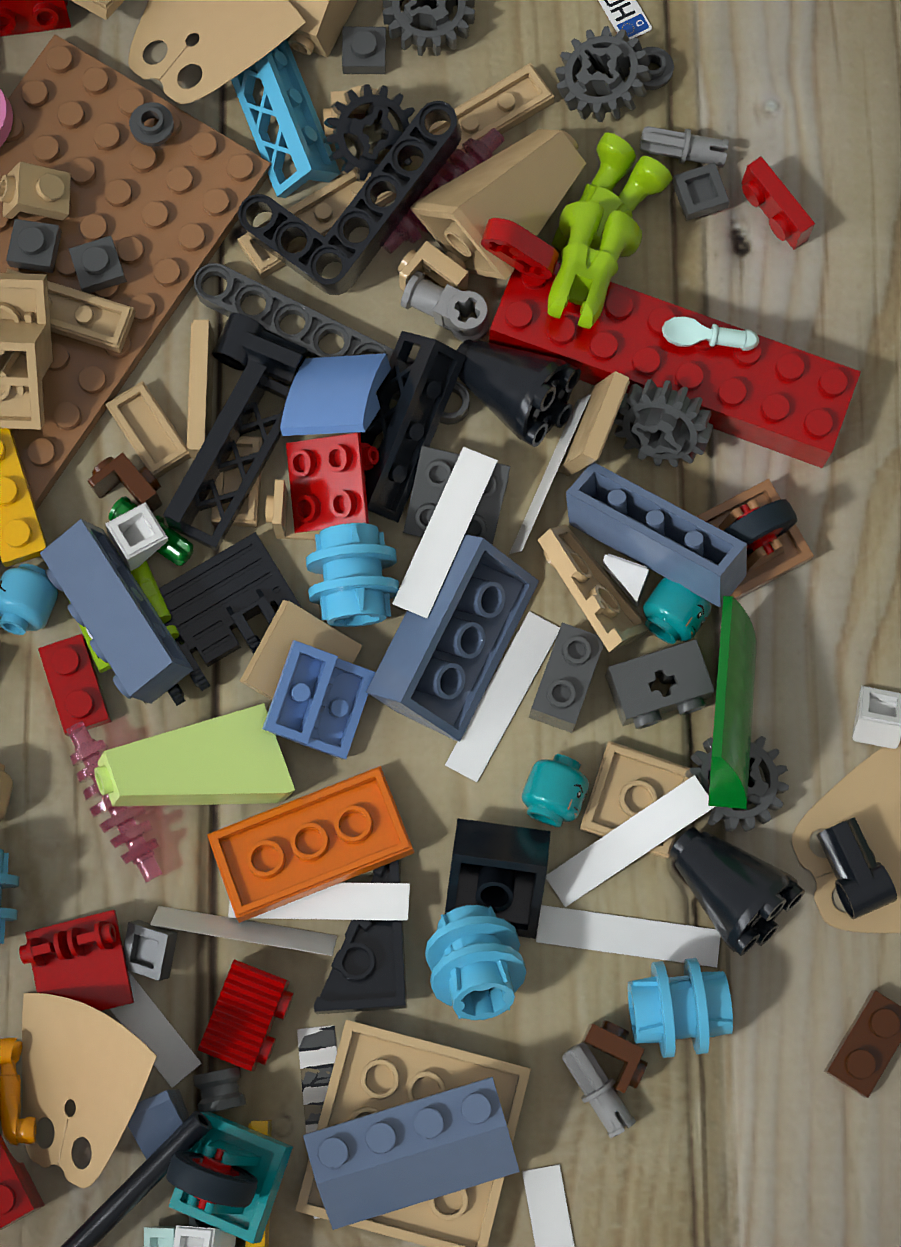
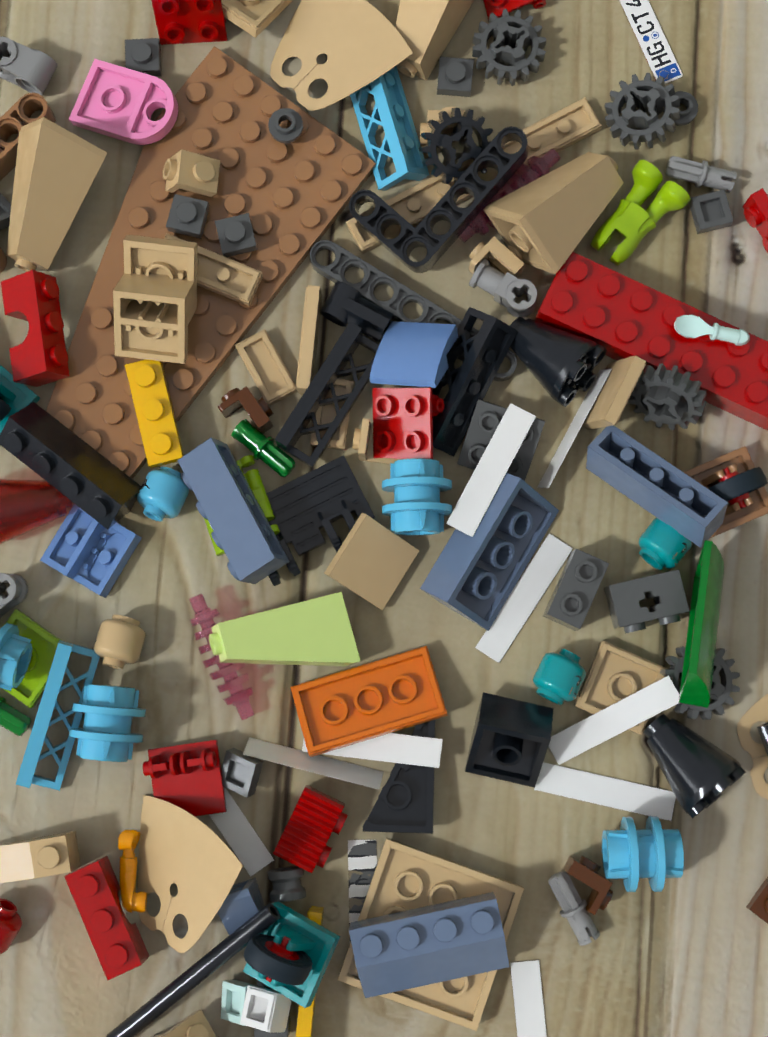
camera: 10 degrees right, 5 degrees up
red plate [38,634,112,737] -> none
white slope [105,502,169,571] -> none
medium blue slope [262,640,376,759] -> none
medium azure piece [425,905,527,1020] -> none
red beam [481,218,559,279] -> none
tan wing [538,524,649,652] -> none
lime piece [548,201,642,329] -> none
white slope [603,553,649,606] -> none

